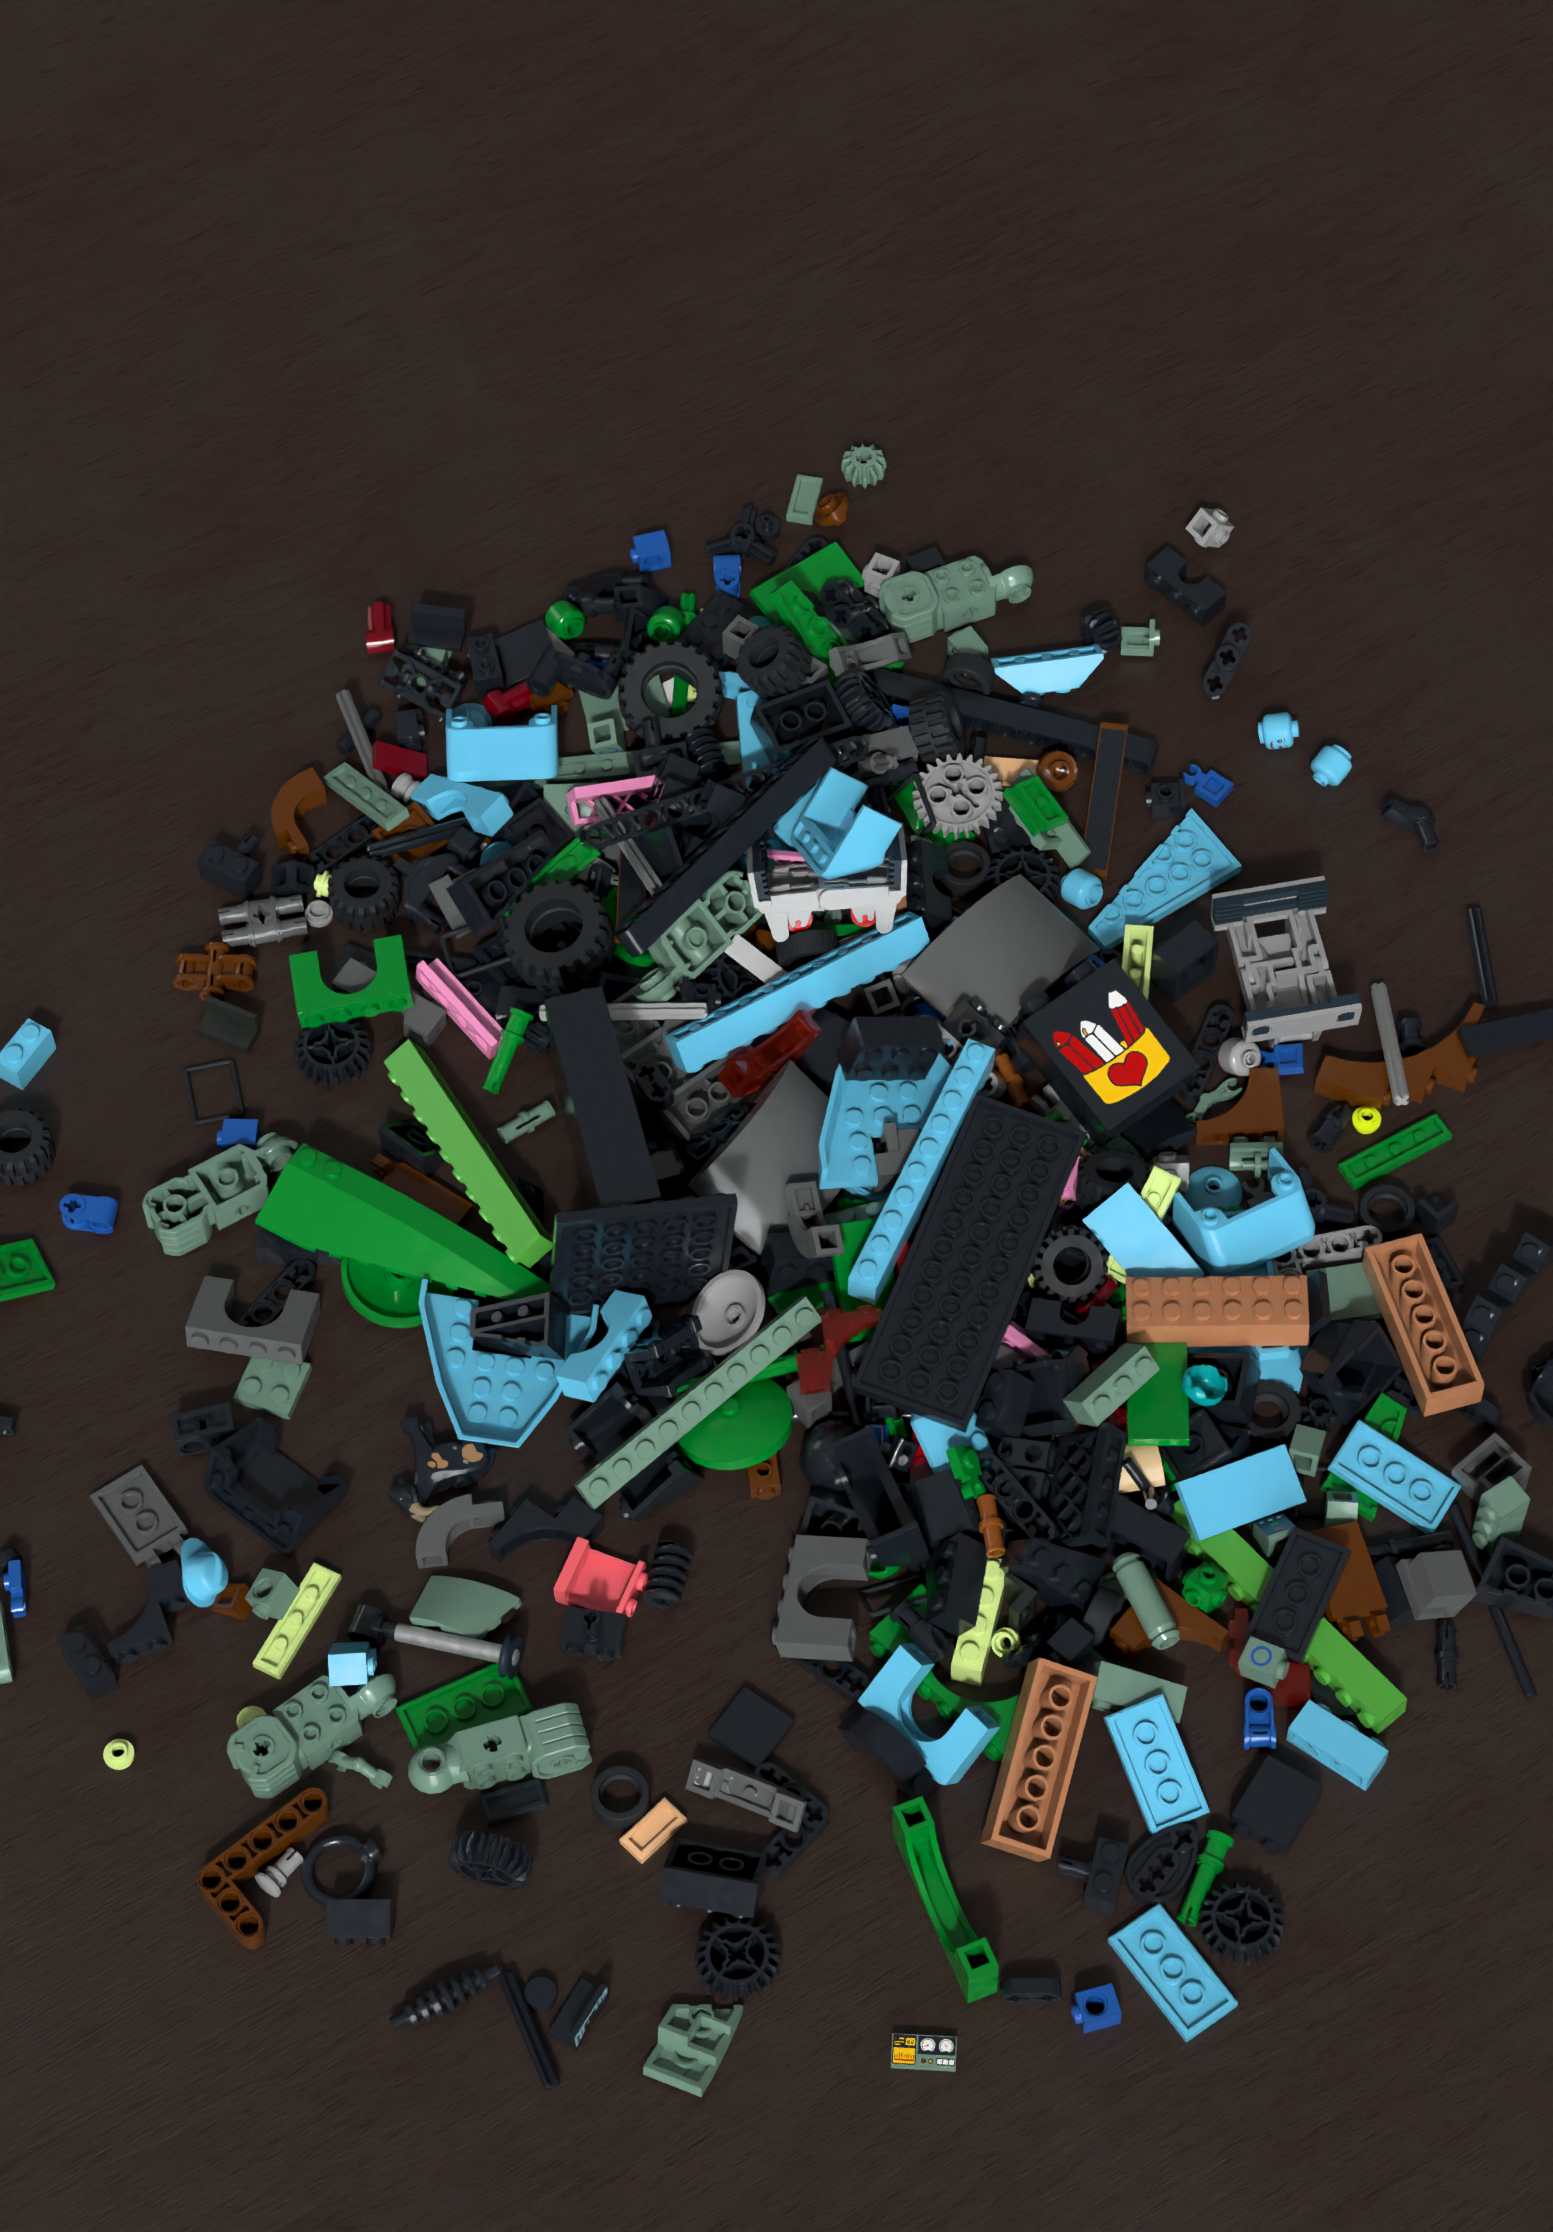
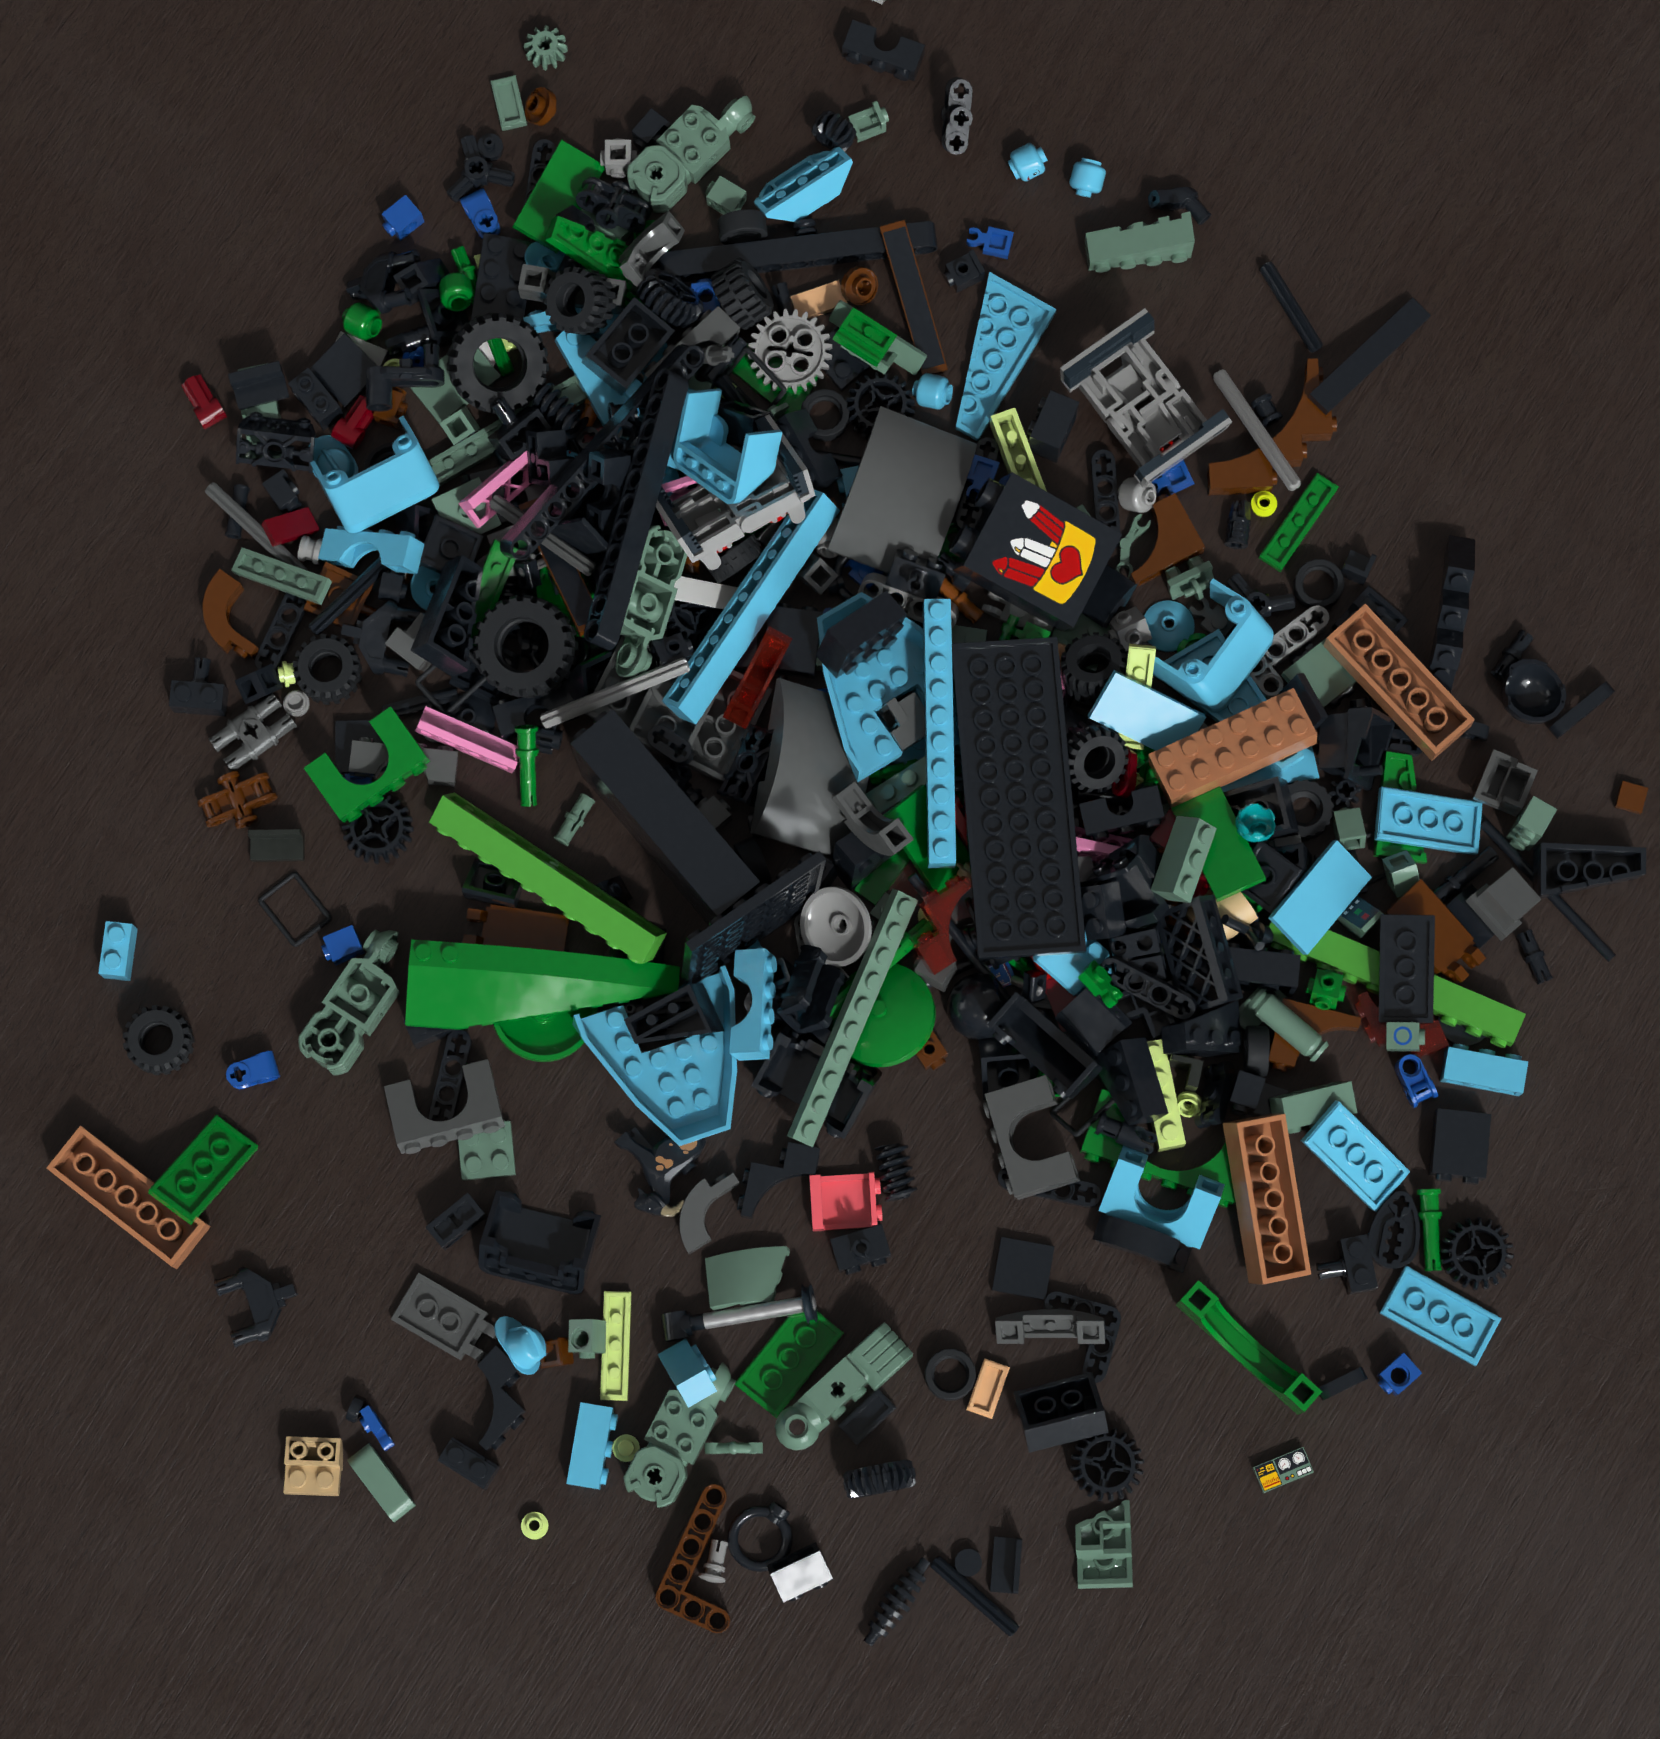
camera: 25 degrees left, 20 degrees up
dark orange pin [976,1494,1006,1558] -> none
none -> medium azure brick [566,1402,618,1490]
none -> sand green wedge [1084,212,1195,273]

